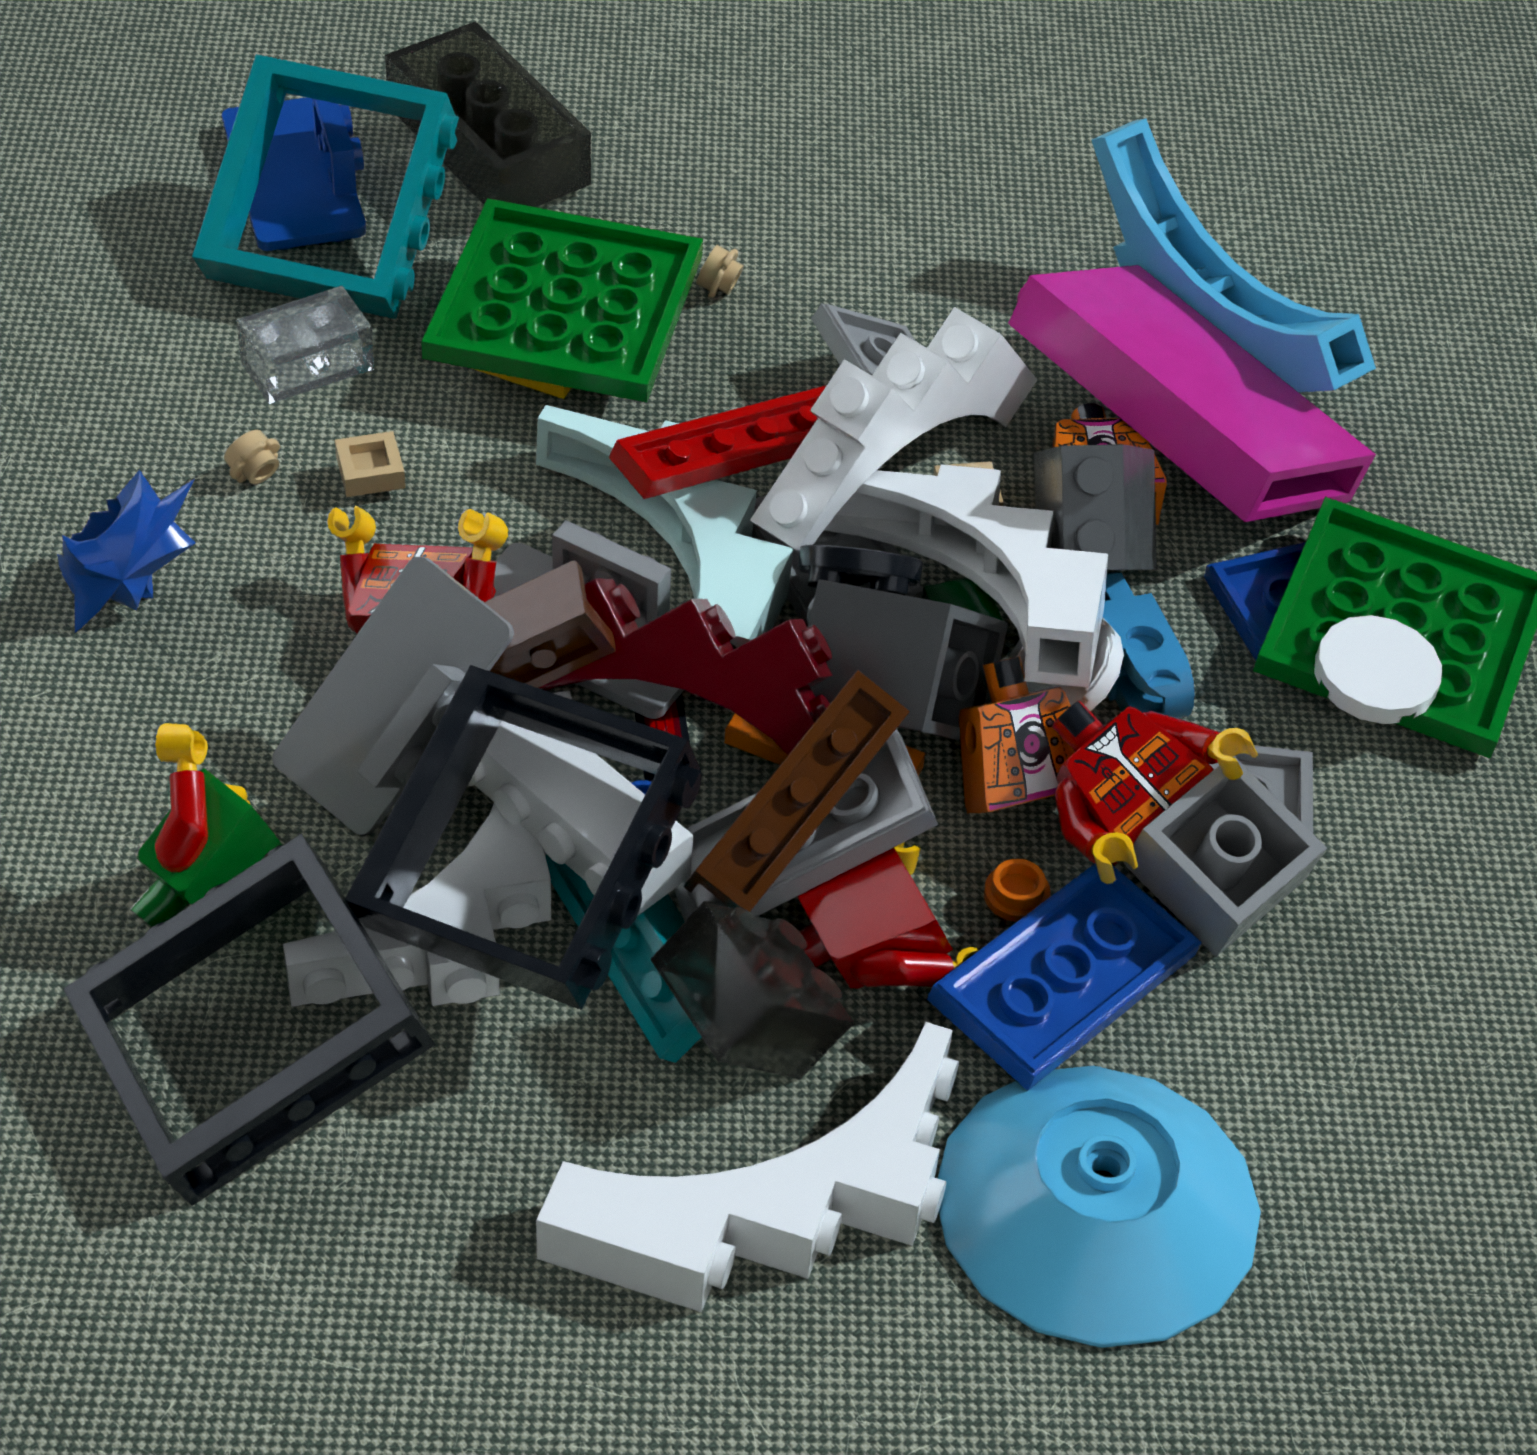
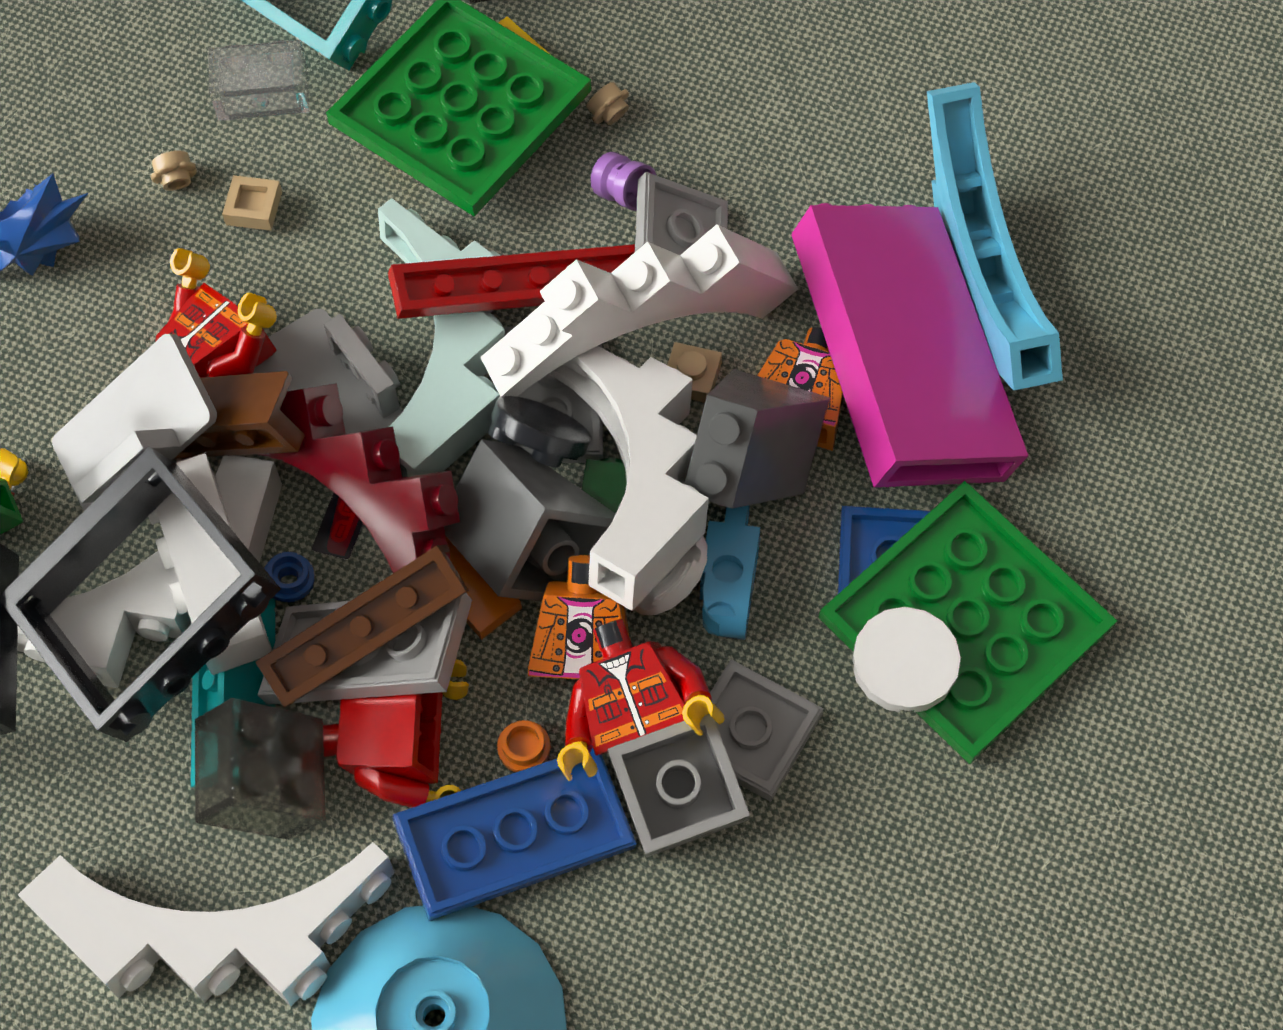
camera: 30 degrees right, 15 degrees up
none -> medium lavender wheel [591,152,656,211]

